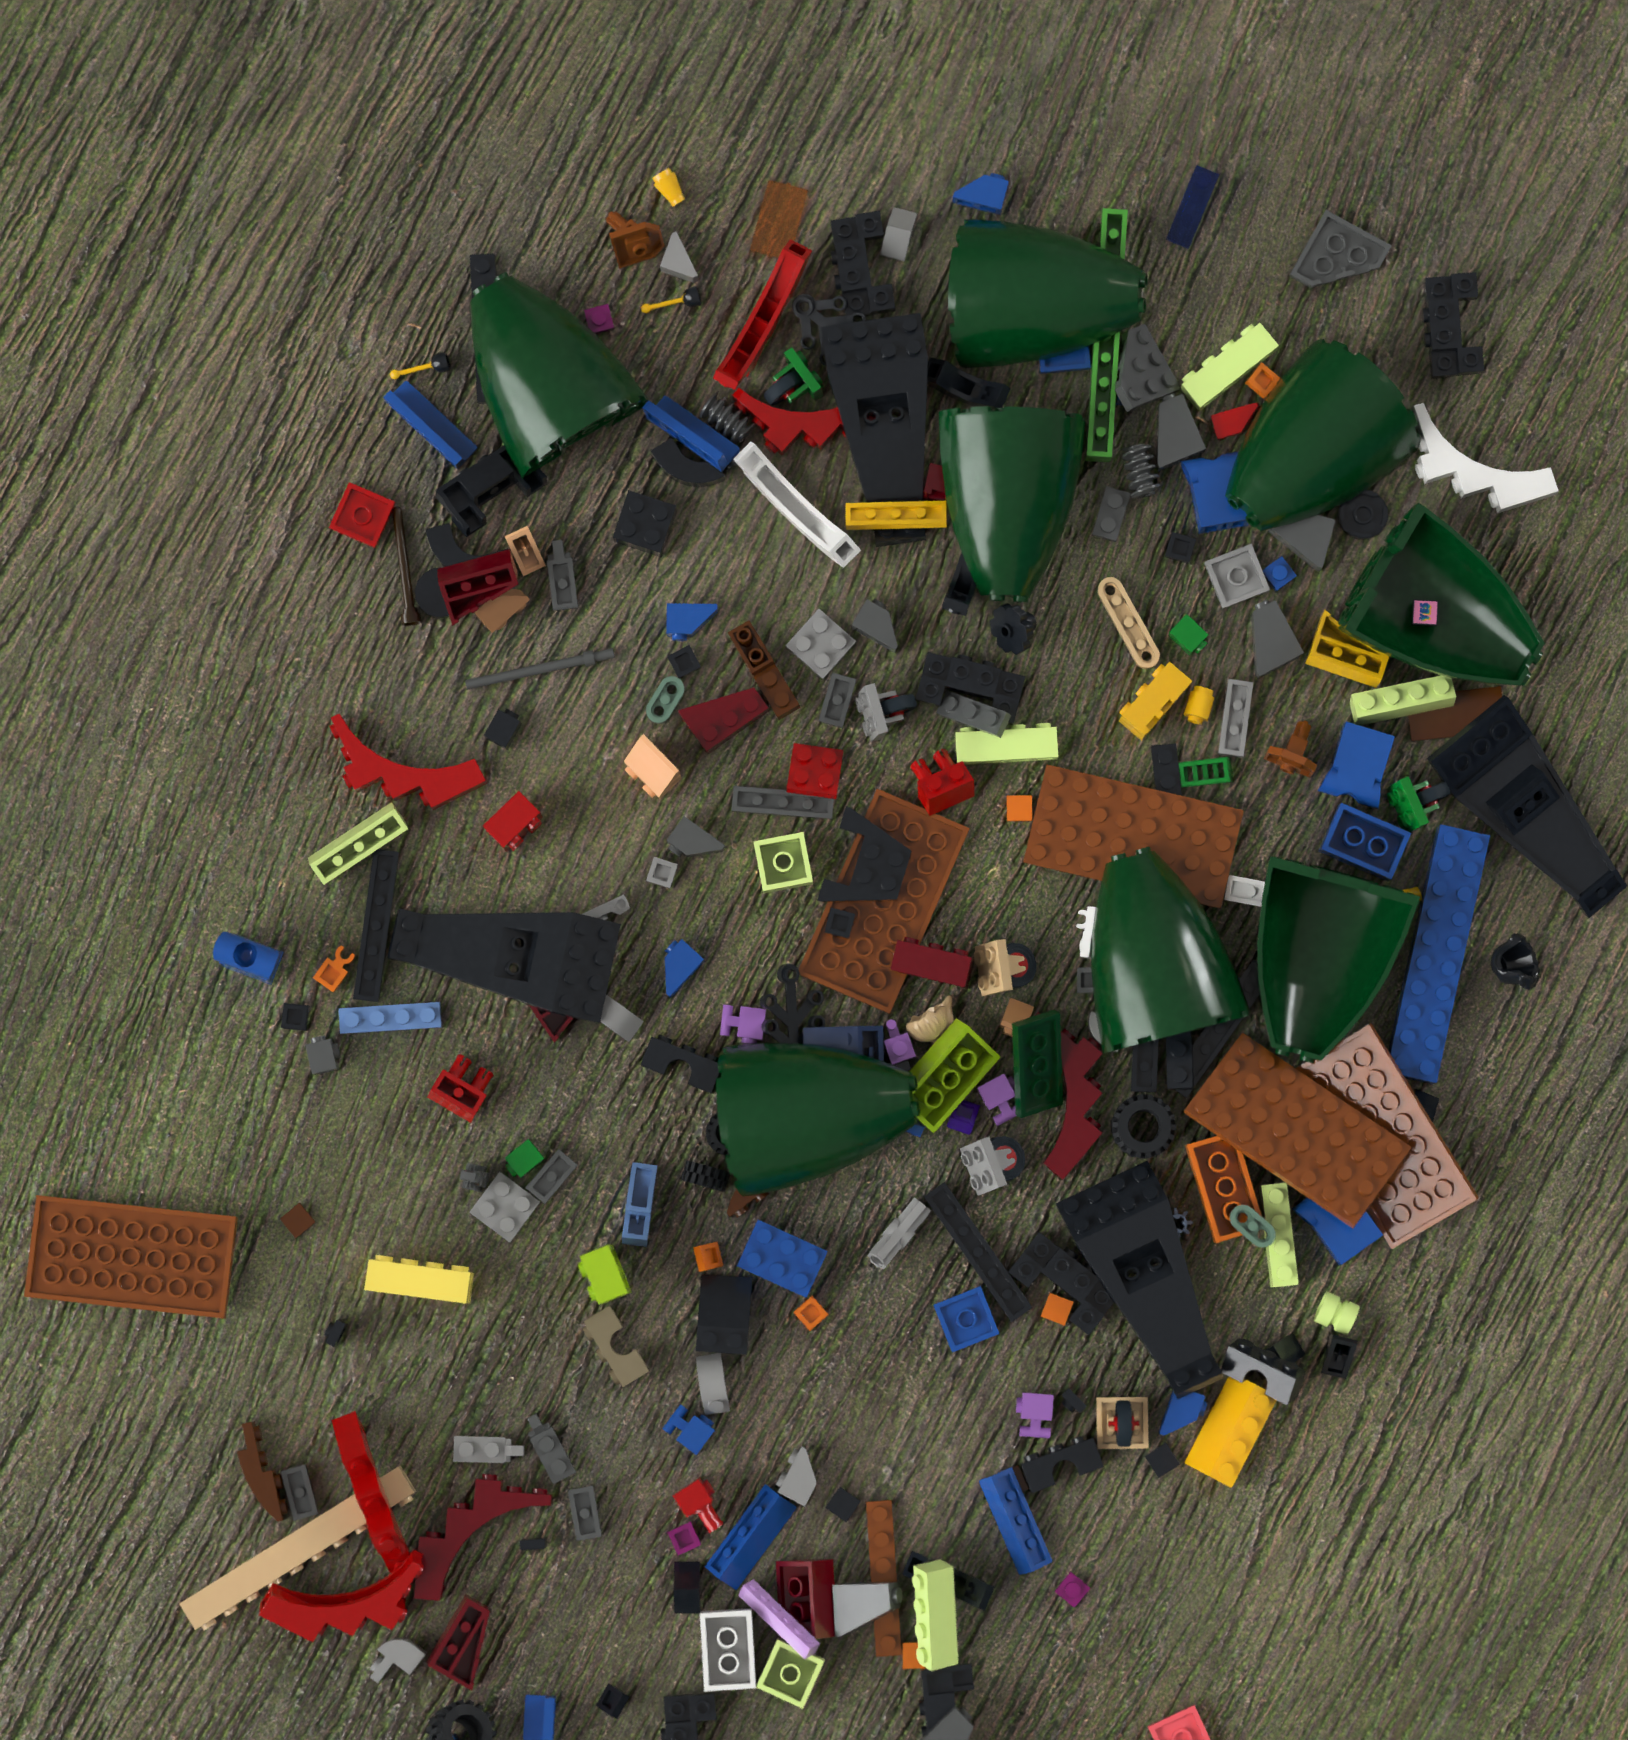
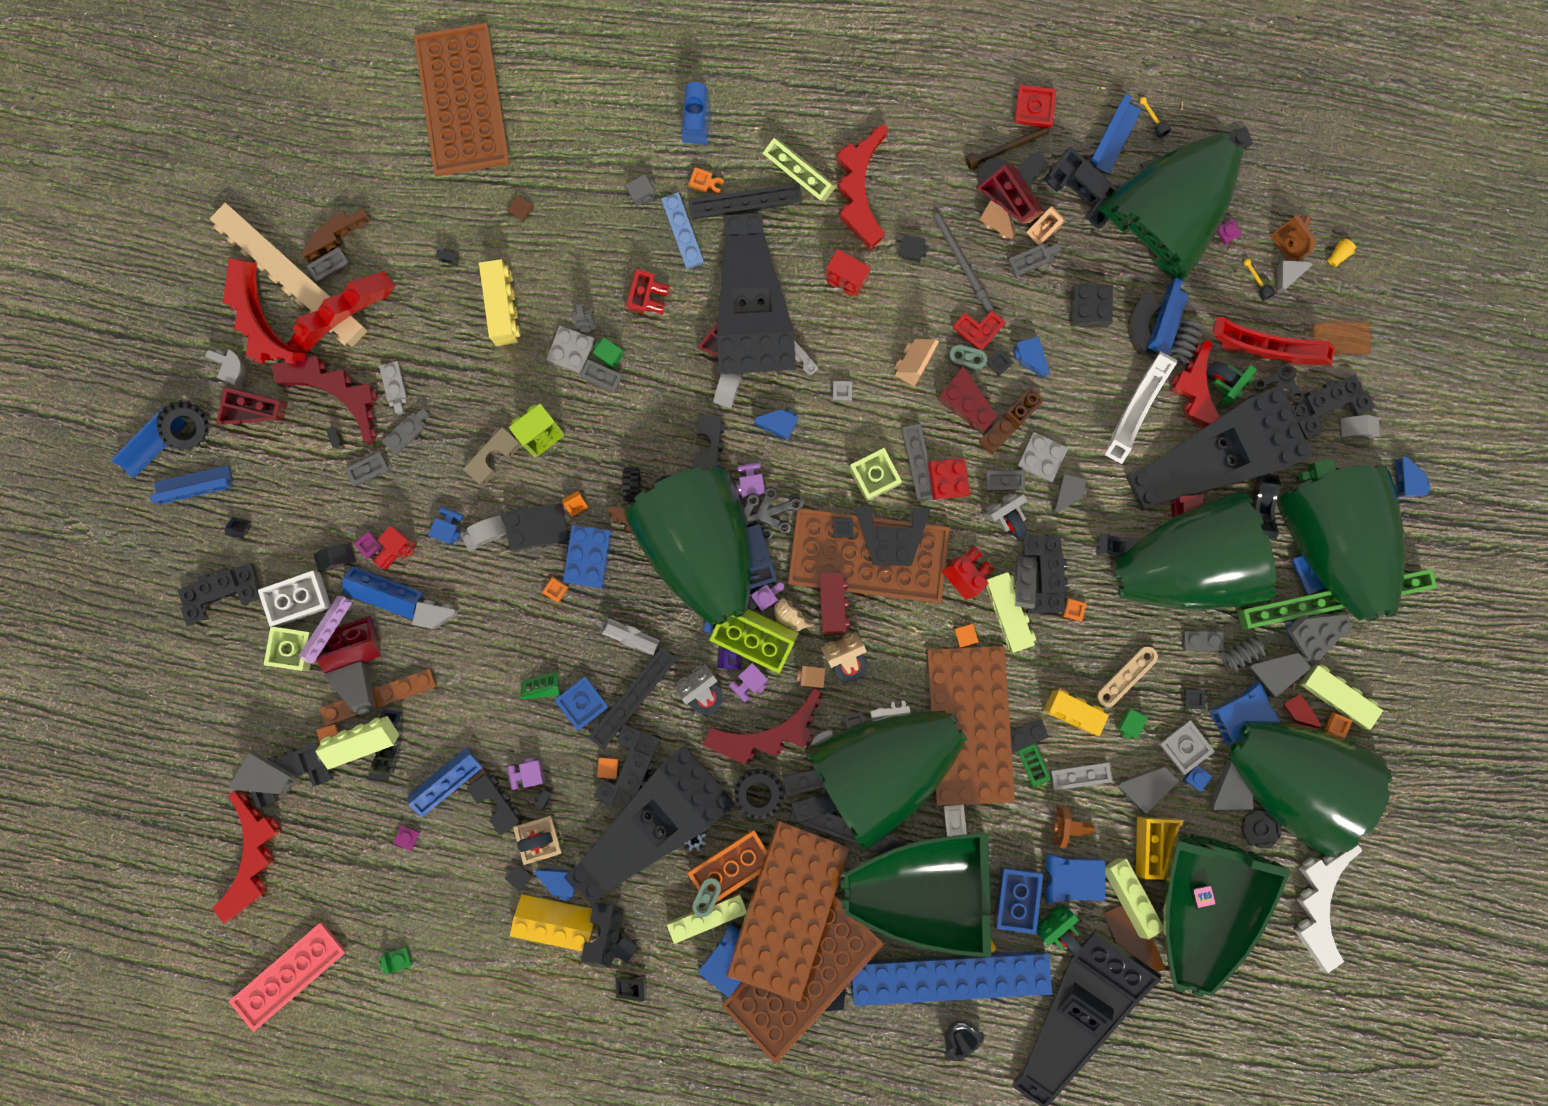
camera: 70 degrees right, 0 degrees up
black tile [281,1003,310,1031] -> none
medium blue slope [622,1162,657,1247] -> none
dark grey slope [666,816,726,857] -> none
black tile [825,1487,861,1522] -> none
yellow plate [846,501,947,530] -> none
black plant [990,603,1037,655] -> none
dark green plate [1012,1009,1063,1118] -> none
clear blue slope [1166,165,1220,249] -> none
yellow brick [1184,686,1214,725] -> none
dark grey plate [1289,210,1392,288] -> none
yellowish green wheel [1314,1291,1360,1336] -> none
black bracket [1422,272,1484,379] -> none
none -> green bracket [379,946,413,976]
none -> green slope [520,672,560,699]
none -> red plate [952,310,1006,351]
none -> orange tile [1062,598,1087,622]
none -> green brick [1298,459,1336,482]

